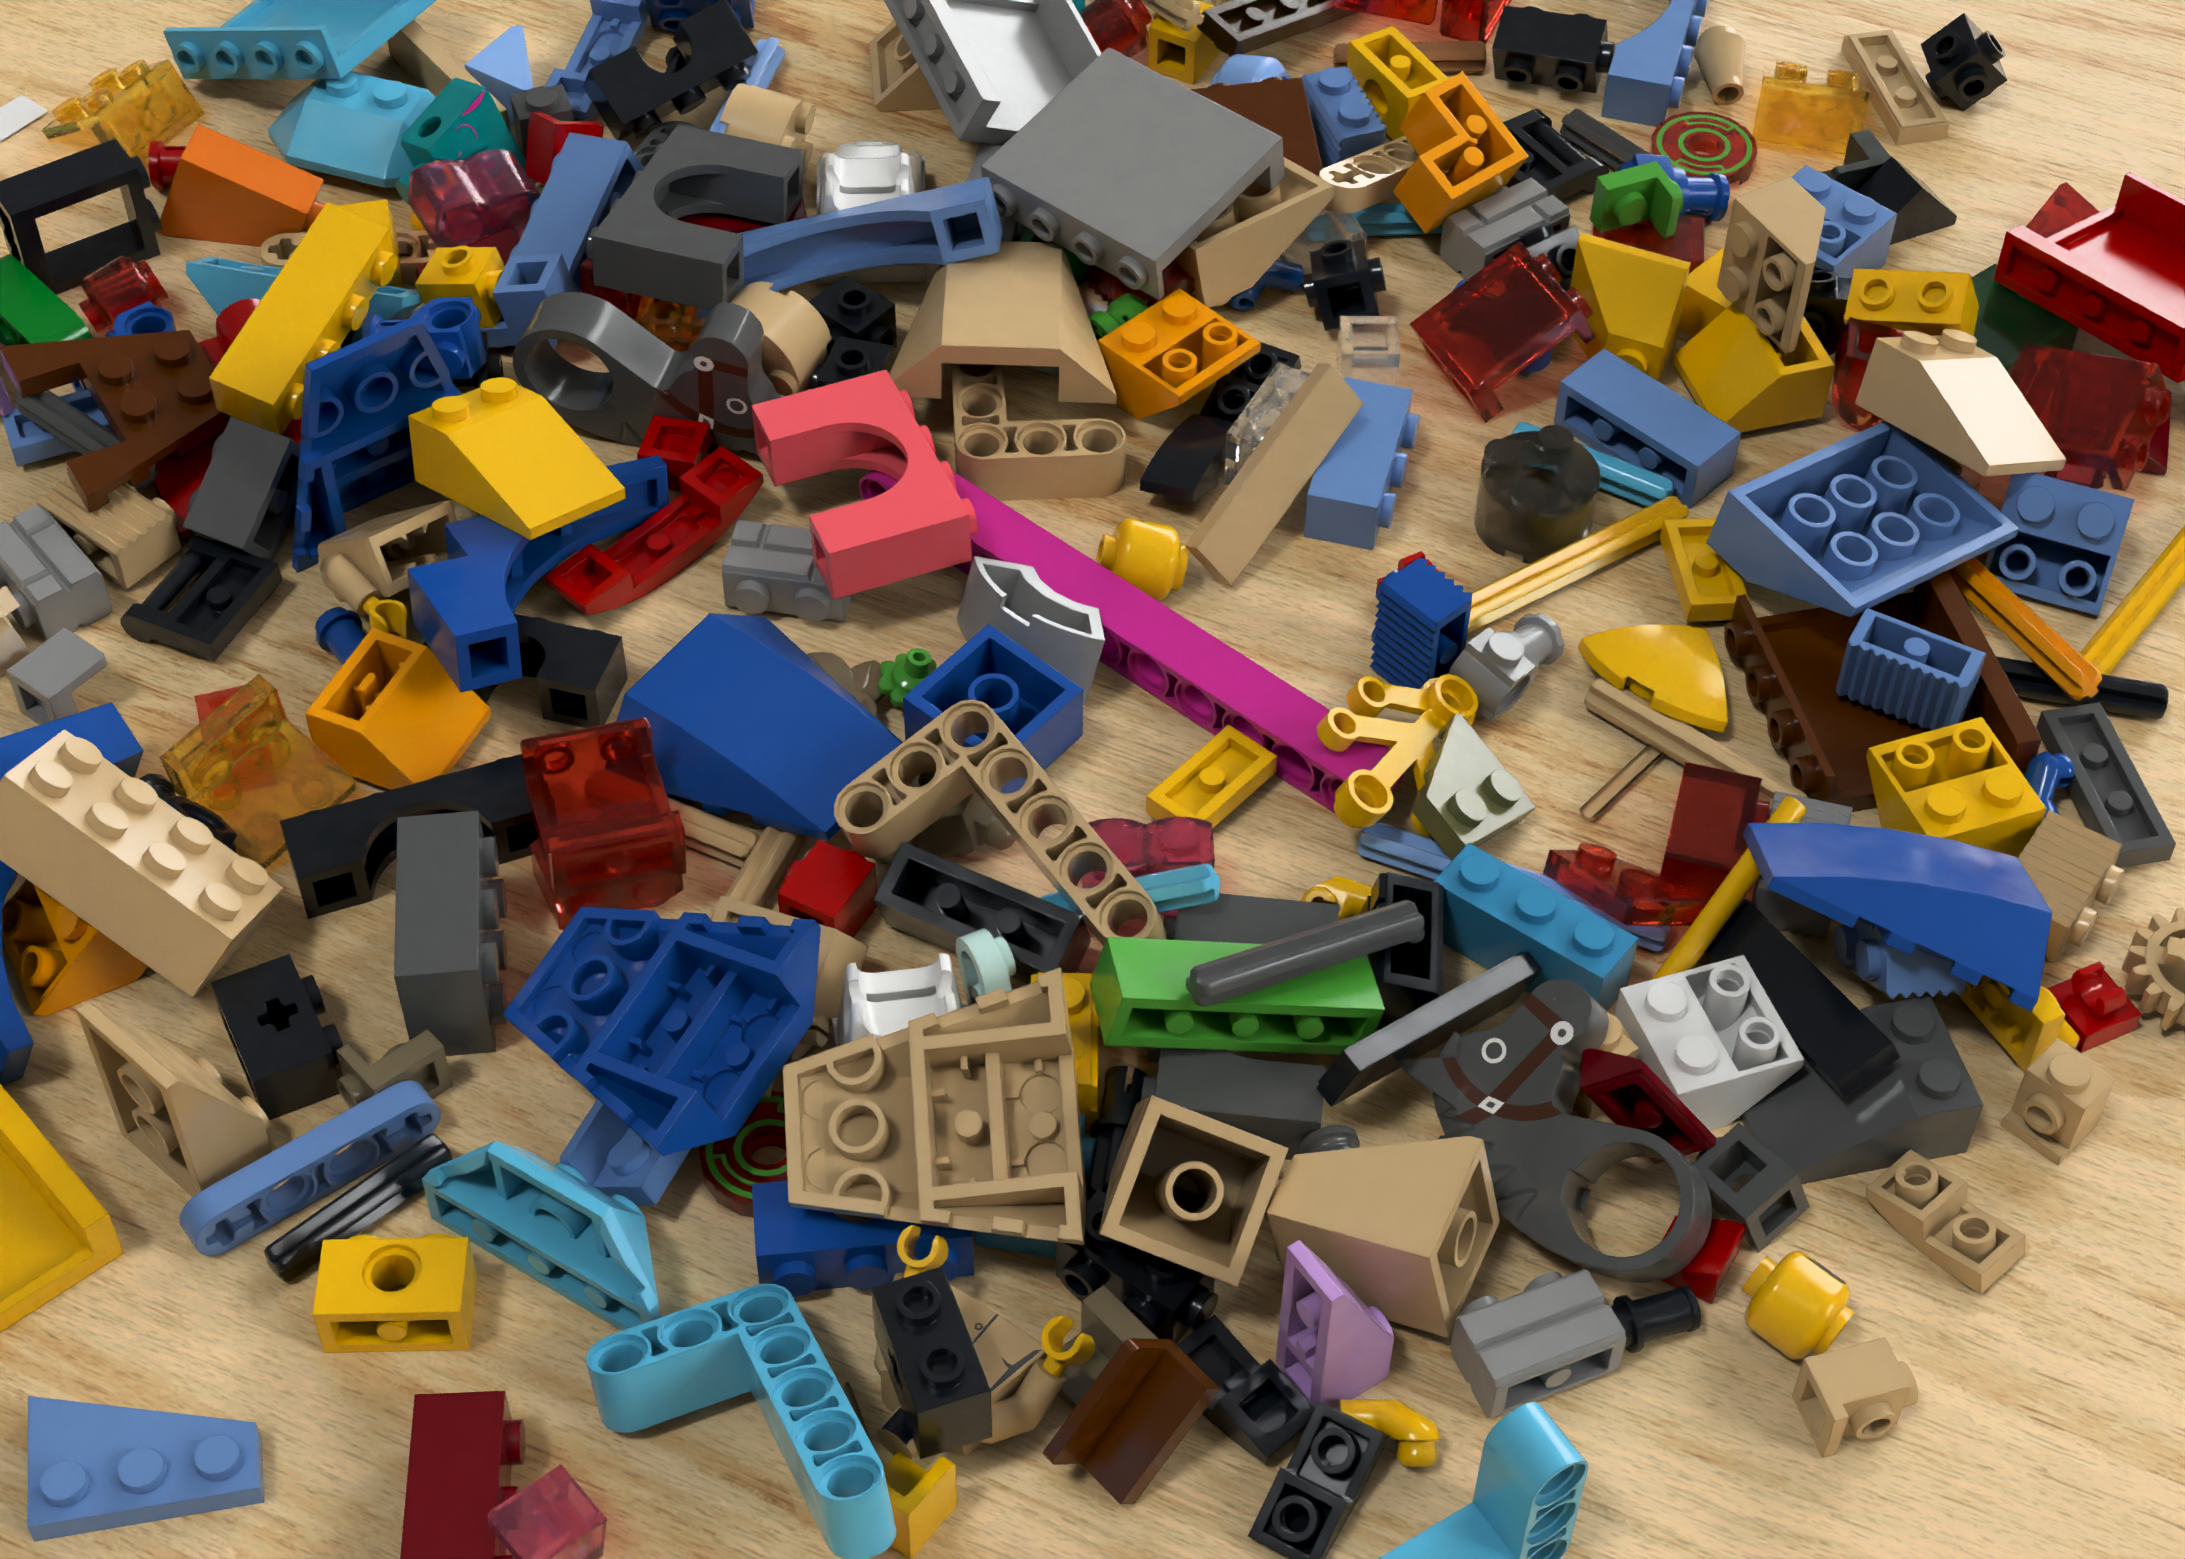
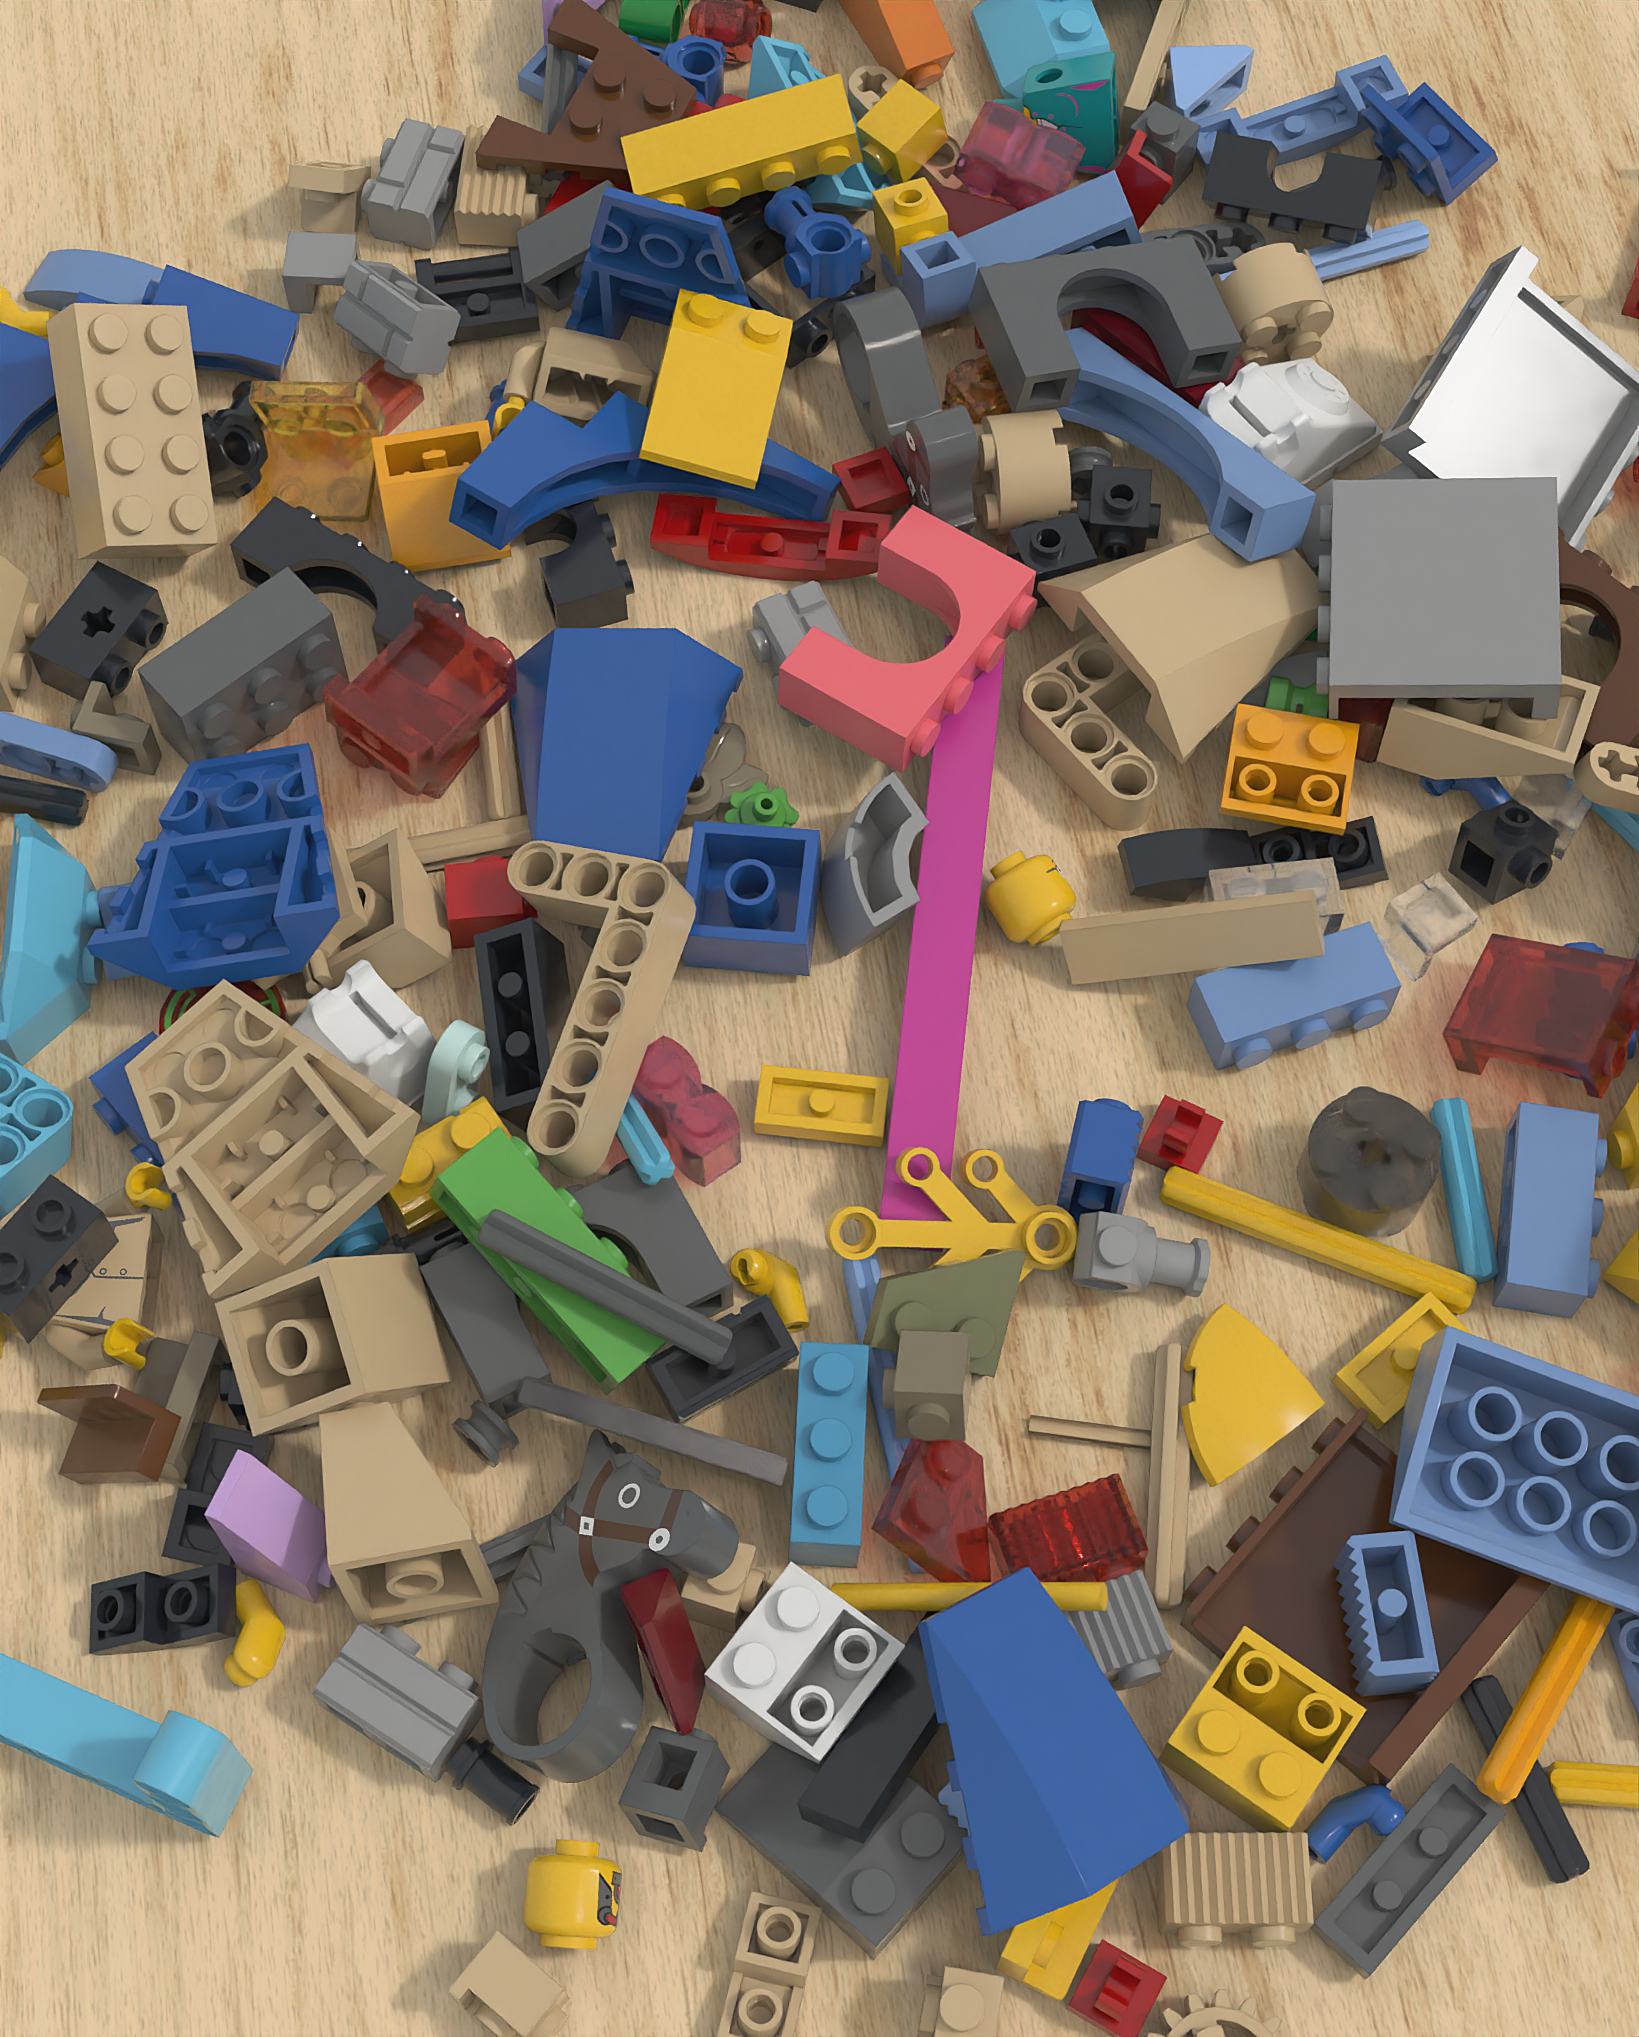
camera: 55 degrees right, 15 degrees up
red slope [1661,1216,1746,1304] -> none
none -> light grey brick [333,260,461,380]
none -> dark tan brick [882,1330,972,1441]

